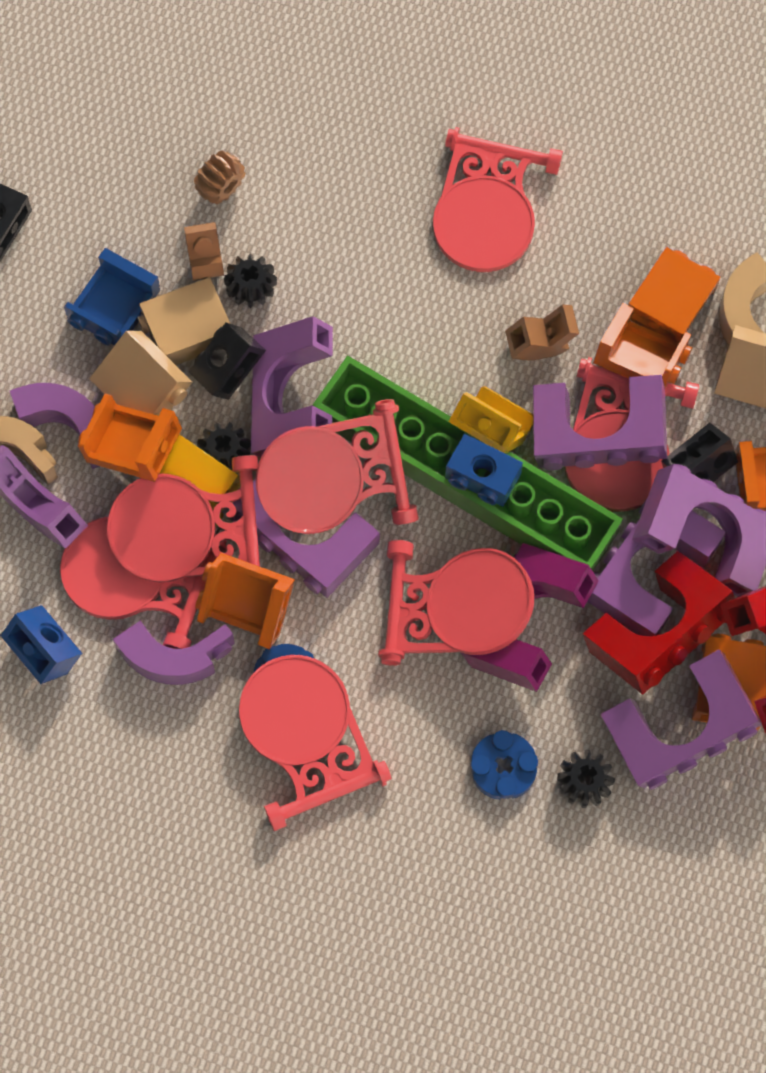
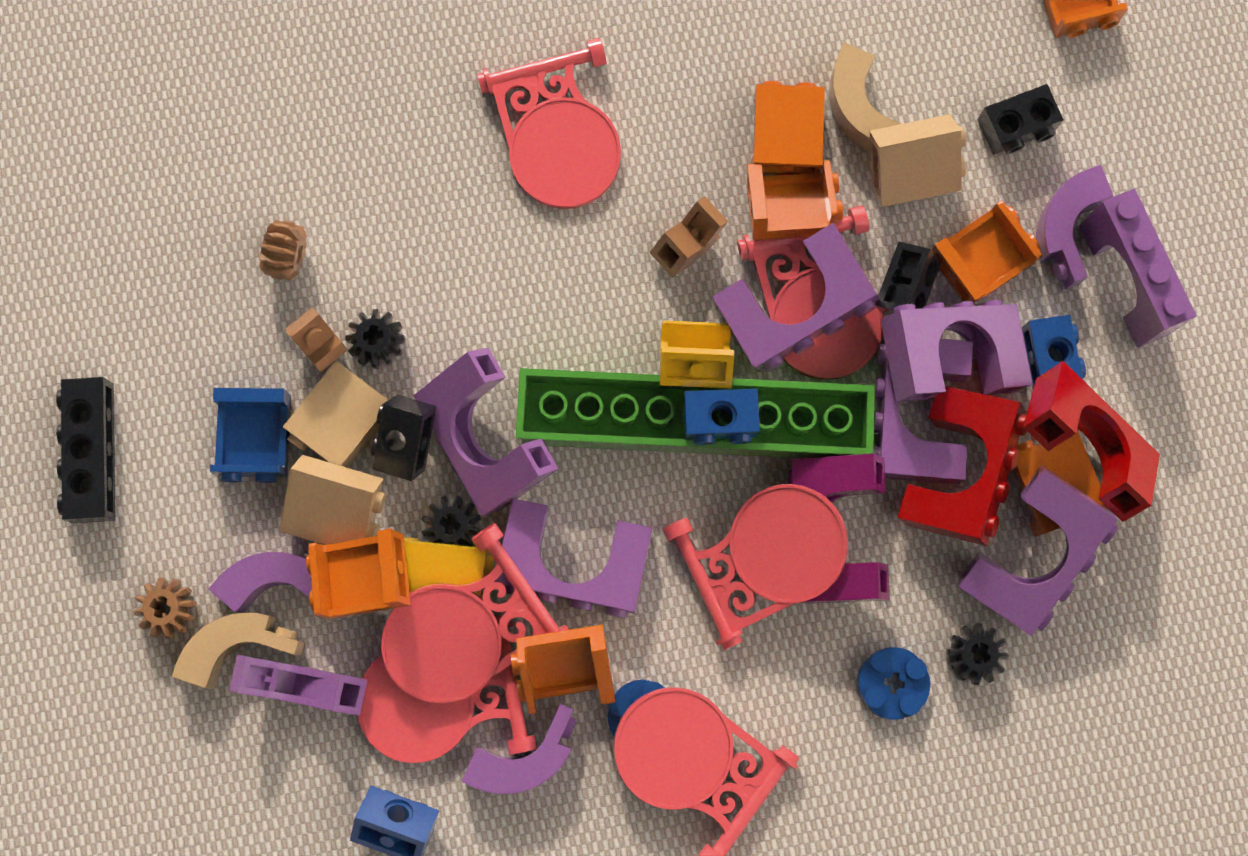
camera: 30 degrees left, 10 degrees up
coral piece [256,399,419,534] -> none

